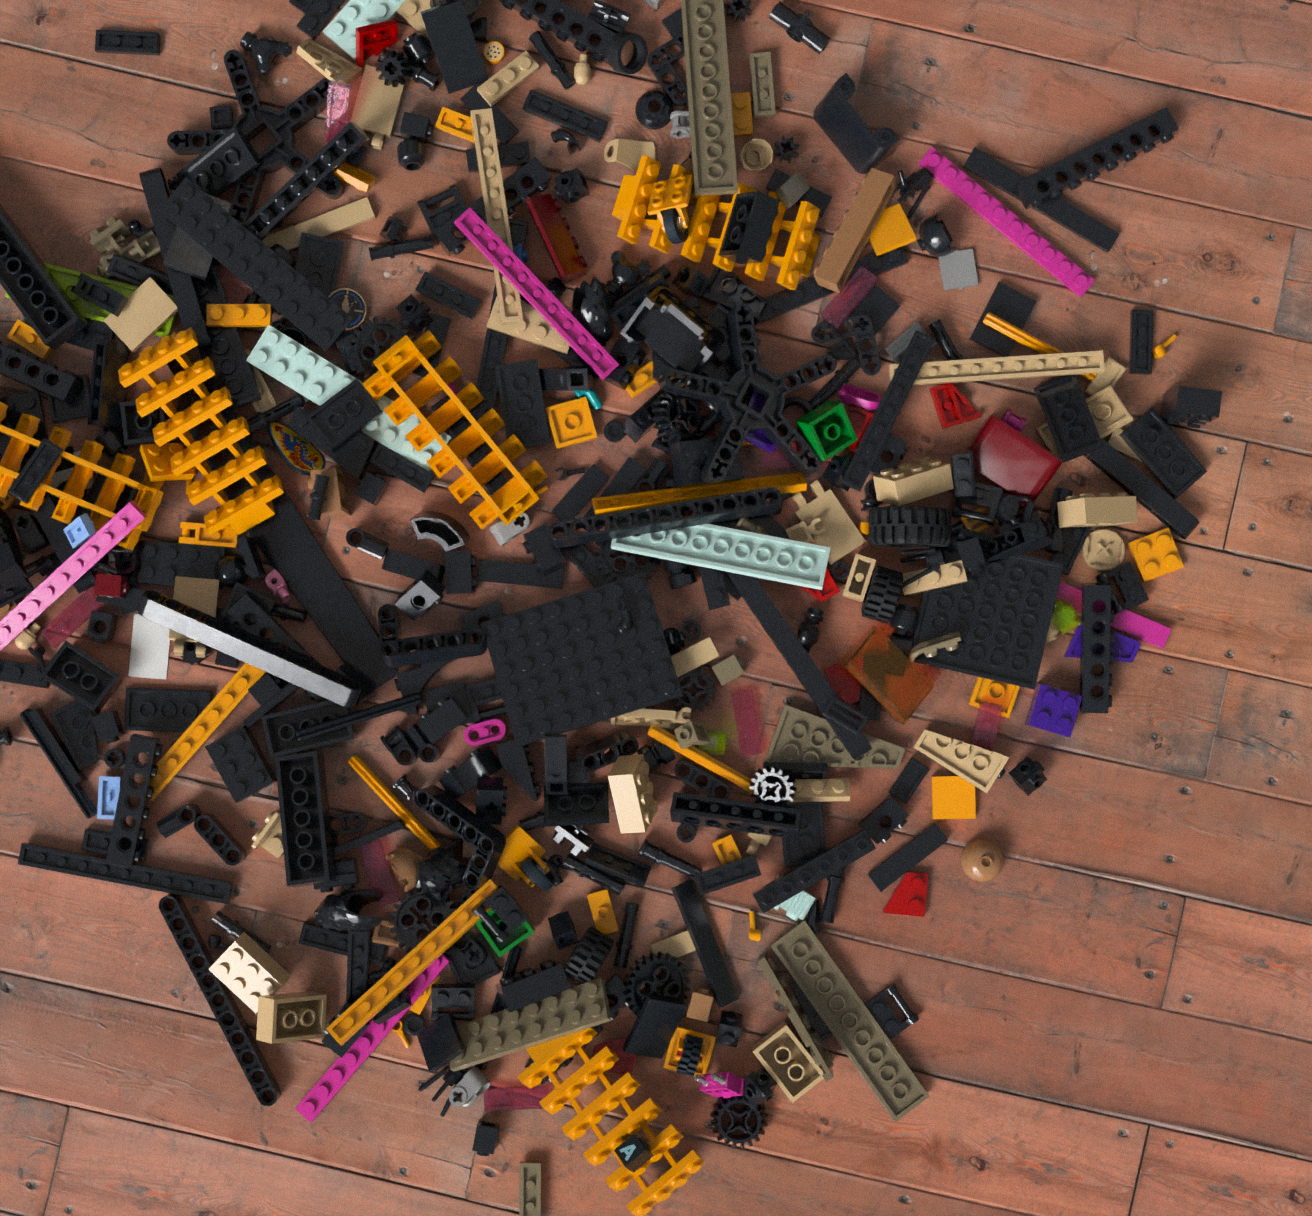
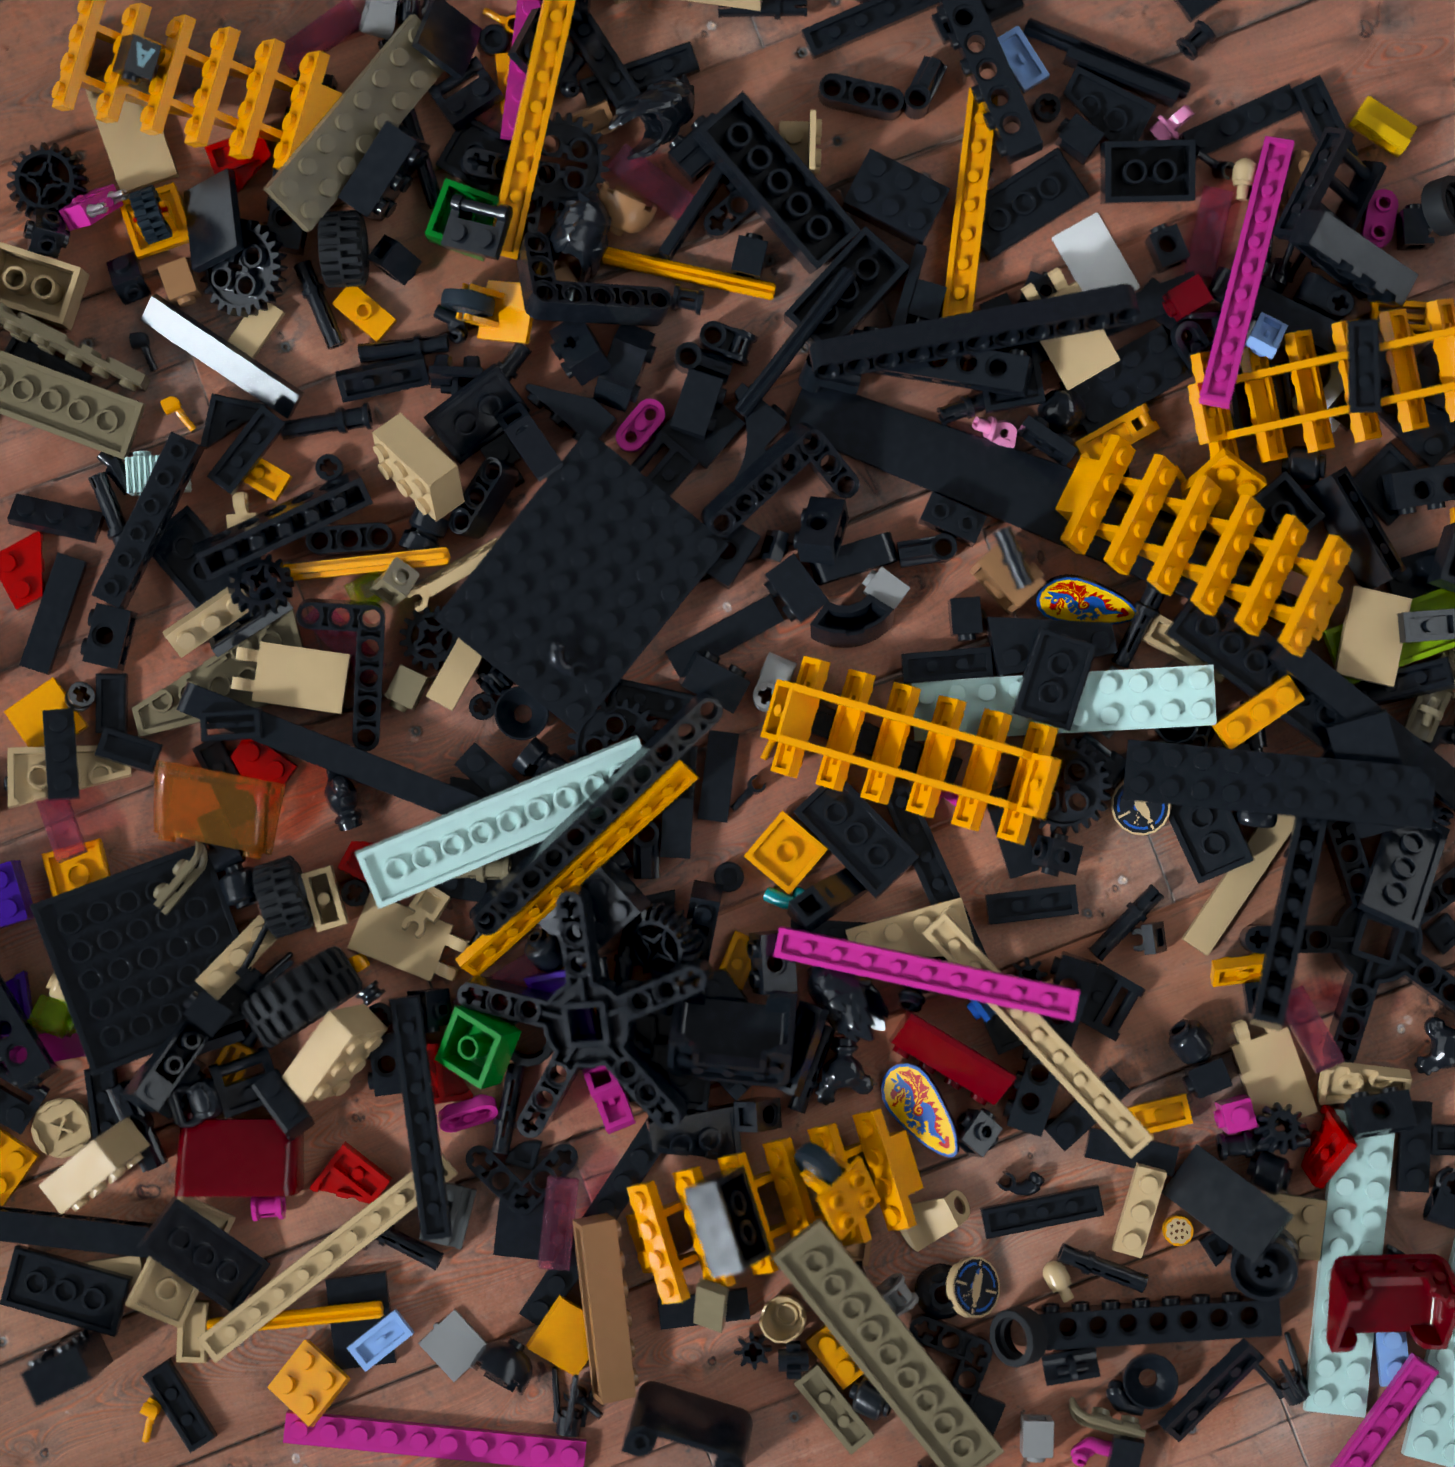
camera: 145 degrees right, 0 degrees up
none -> black plate [7,493,105,544]
none -> black plate [42,708,80,801]
none -> black bush [64,682,95,712]
none -> tan tile [85,75,179,195]
none -> black tile [95,726,163,774]
none -> black hand [129,332,158,372]
none -> black tile [200,393,267,449]
none -> tan tile [231,641,351,714]
none -> light orange plate [267,1339,351,1427]
none -> black beam [296,598,385,751]
none -> light blue plate [347,1308,414,1372]
none -> black piece [494,686,549,740]
none -> black head [524,929,564,972]
none -> dark pink brick [582,1065,636,1134]
none -> black brick [731,233,768,280]
none -> black plate [759,530,789,562]
none -> black gear [778,1341,809,1379]
none -> black head [849,1376,892,1421]
none -> light grey brick [862,567,910,610]
none -> shield [881,1063,960,1157]
none -> black brick [918,492,987,547]
none -> tile [946,1257,1000,1318]
none -> black gear [1012,957,1048,981]
none -> bright pink piece [1149,105,1195,140]
none -> dark pink brick [1213,1094,1258,1135]
none -> black brick [1343,1086,1418,1140]

